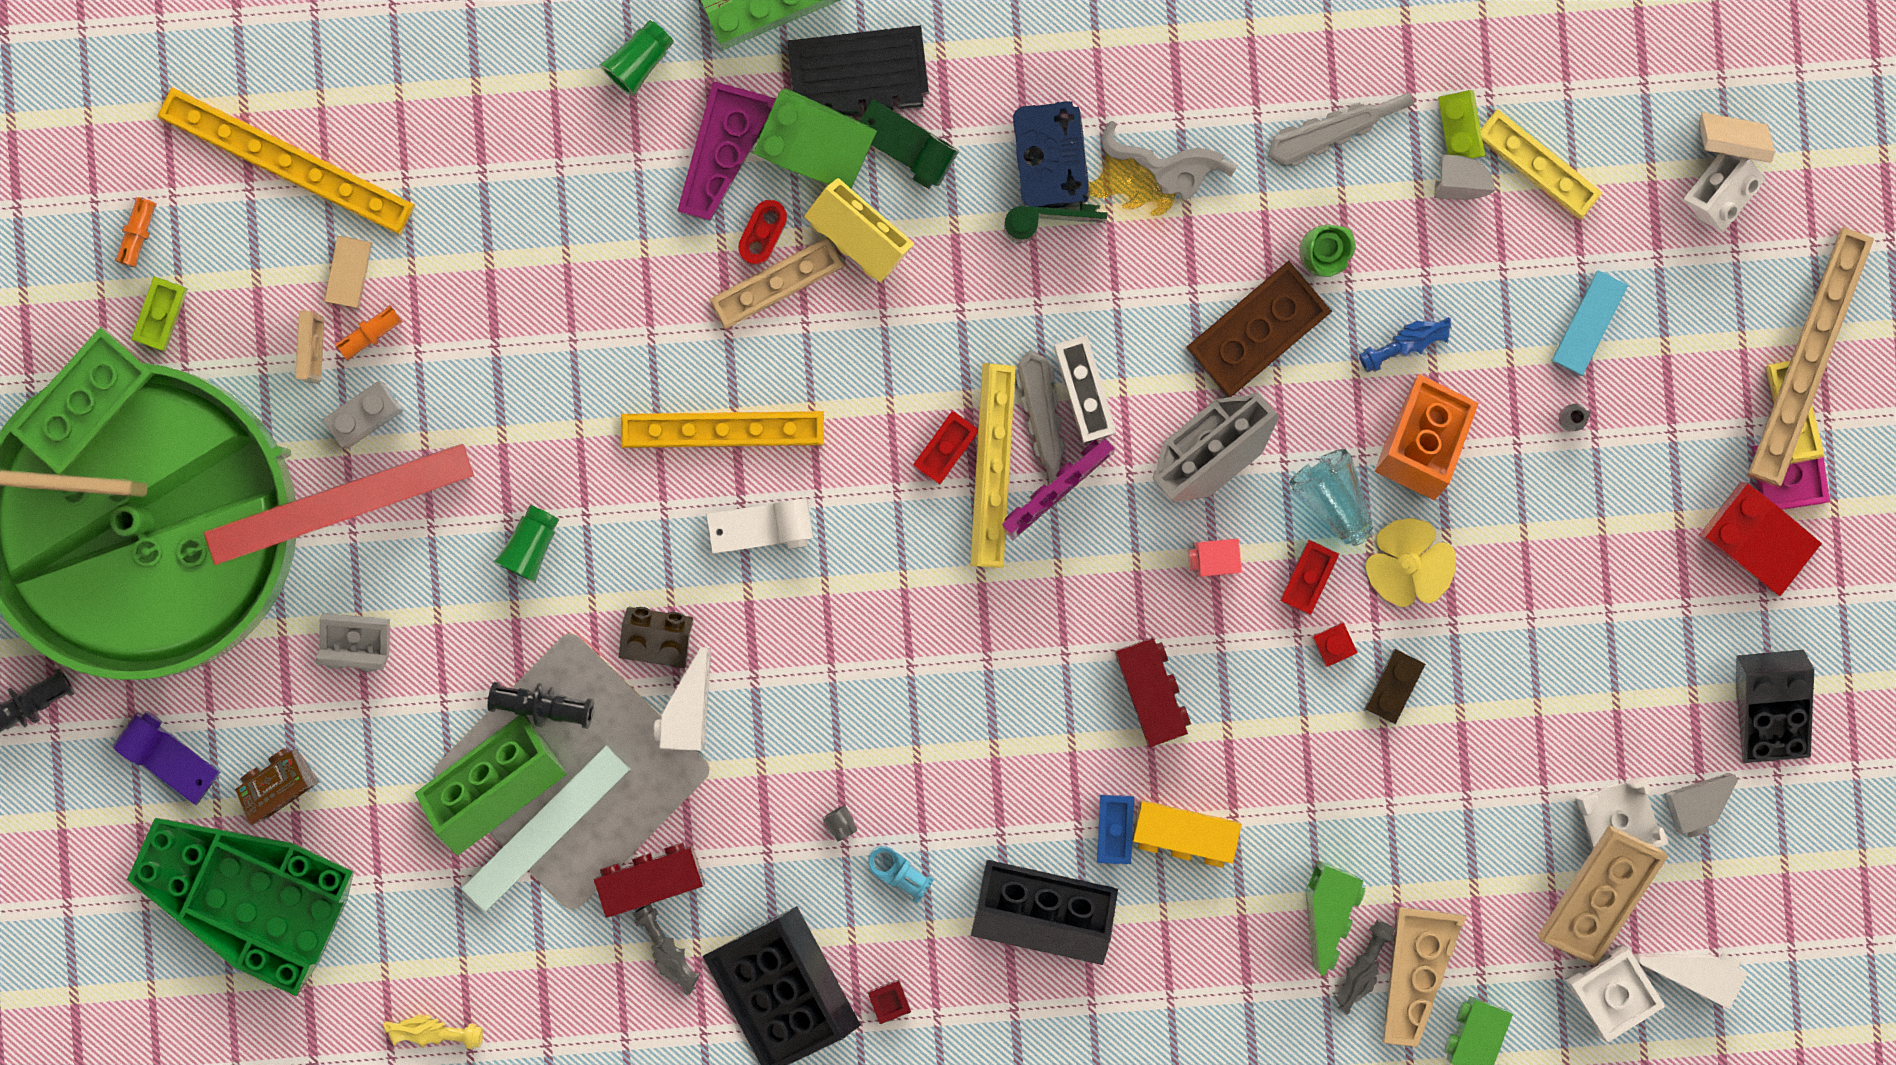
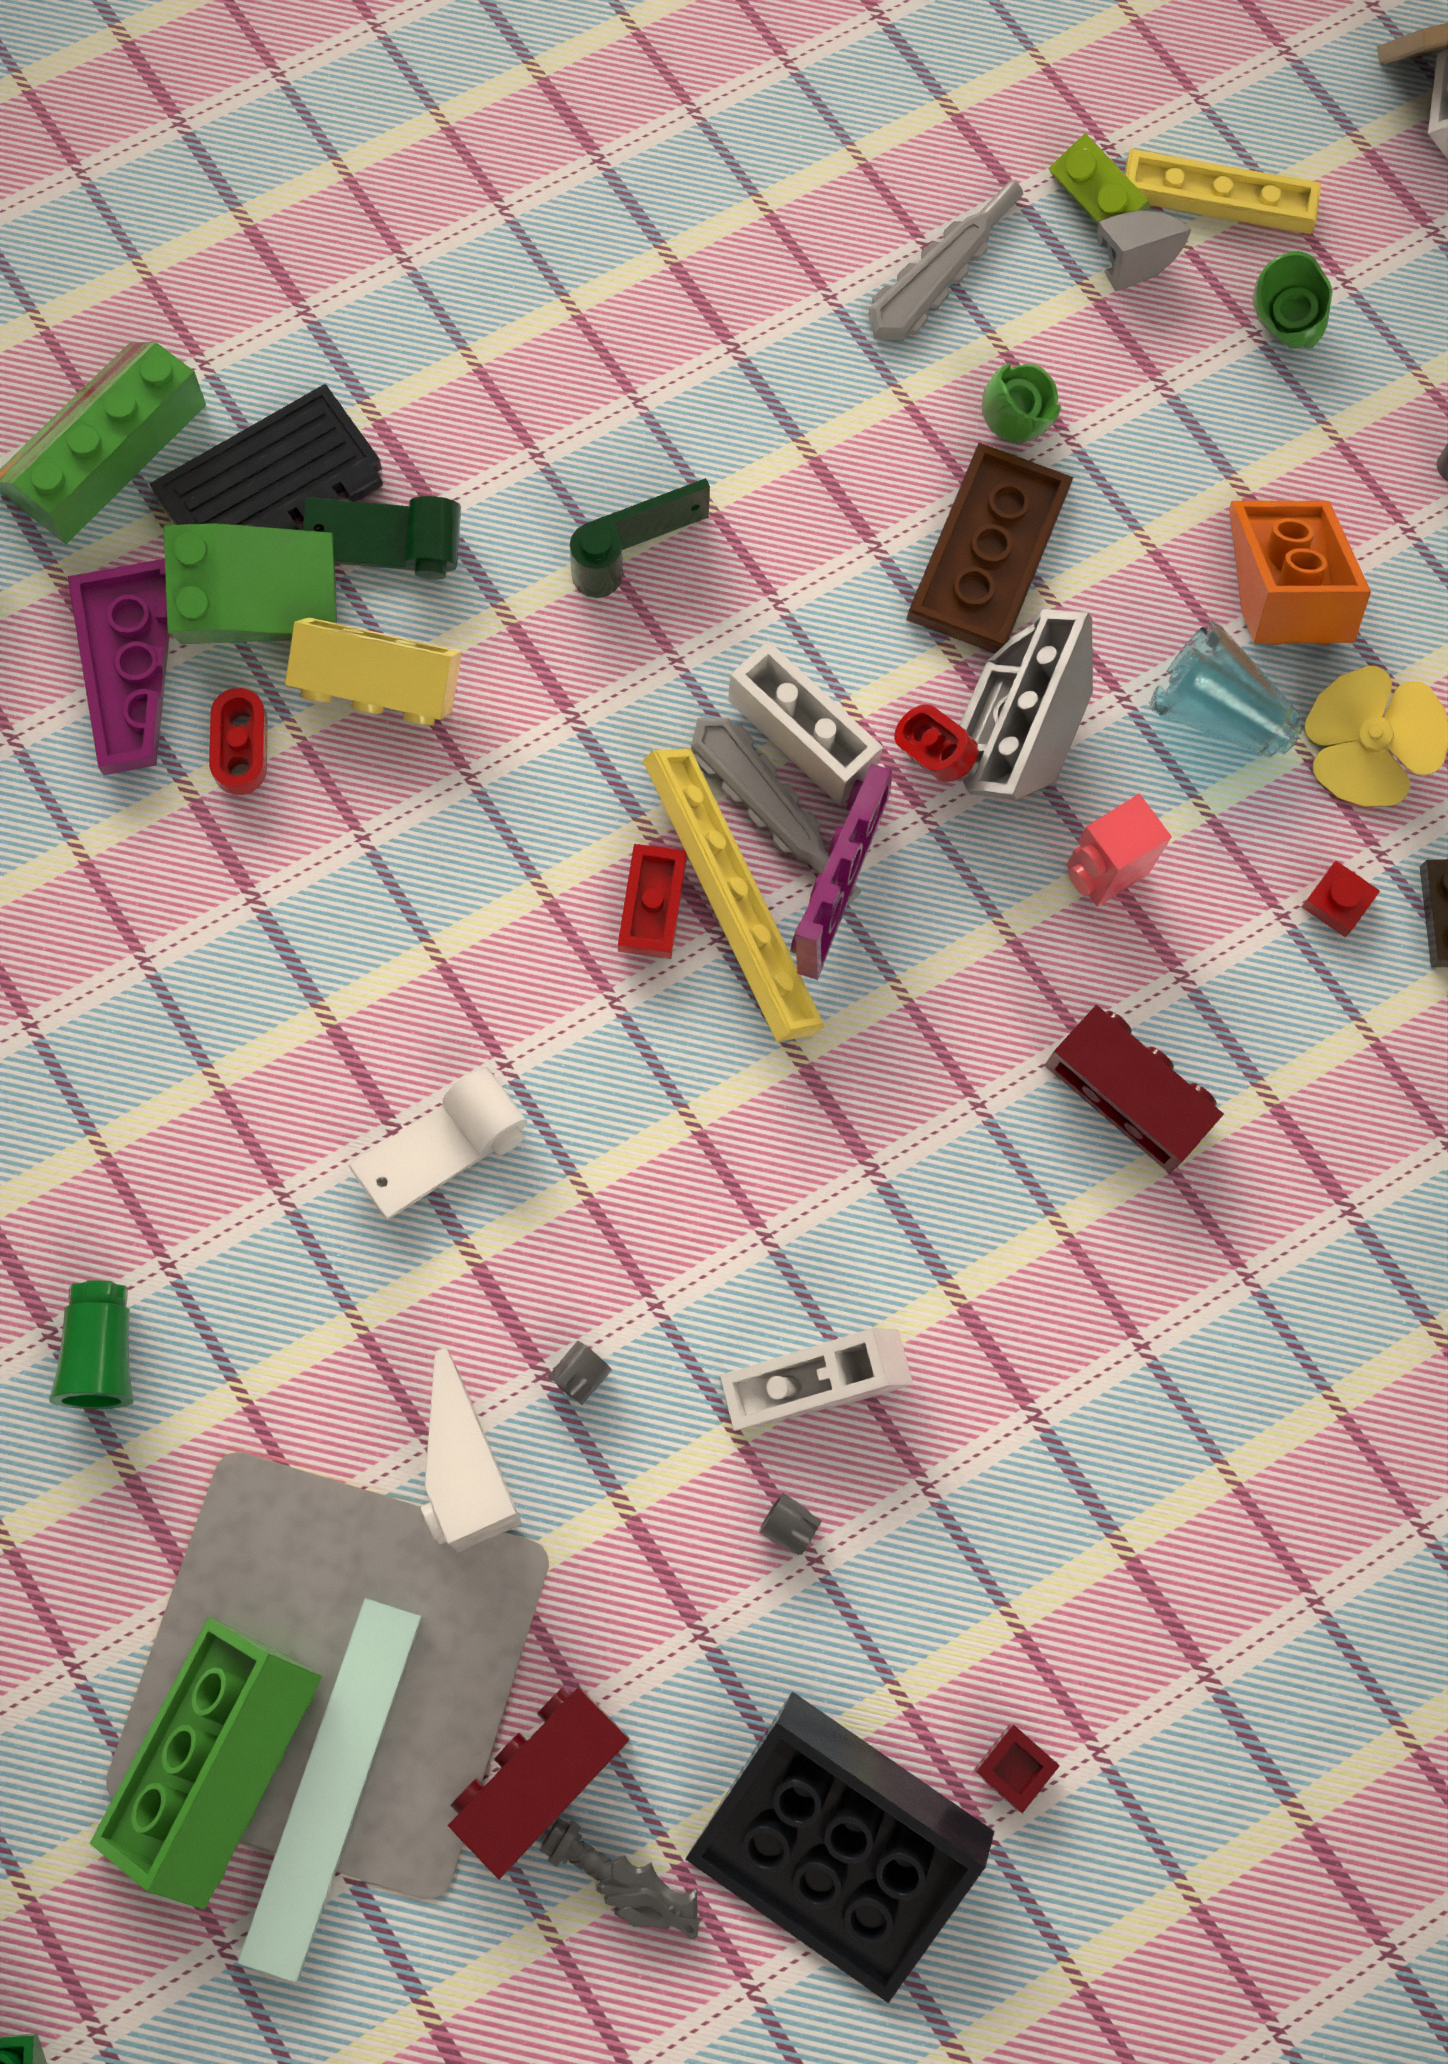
camera: 30 degrees left, 15 degrees down
black piece [487,681,594,729] -> none
dark brown bracket [618,607,693,668] -> none
yellow tile [621,411,824,448] -> none
tan tile [709,237,844,330] -> none
medium azure connector [868,846,934,903] -> none
black slope [971,860,1119,965] -> none
dark blue axle [1013,101,1090,209] -> none
piece [1089,121,1238,216] -> none
blue plate [1097,794,1134,864] -> none
yellow brick [1132,800,1242,868] -> none
red plate [1279,540,1340,615] -> none
blue piece [1359,317,1452,373] -> none
medium azure tile [1551,270,1628,376] -> none
none -> dark grey hose [548,1341,612,1405]
none -> white slope [720,1328,913,1431]
none -> red plate [894,704,979,782]
none -> bright green hair [1252,251,1333,348]

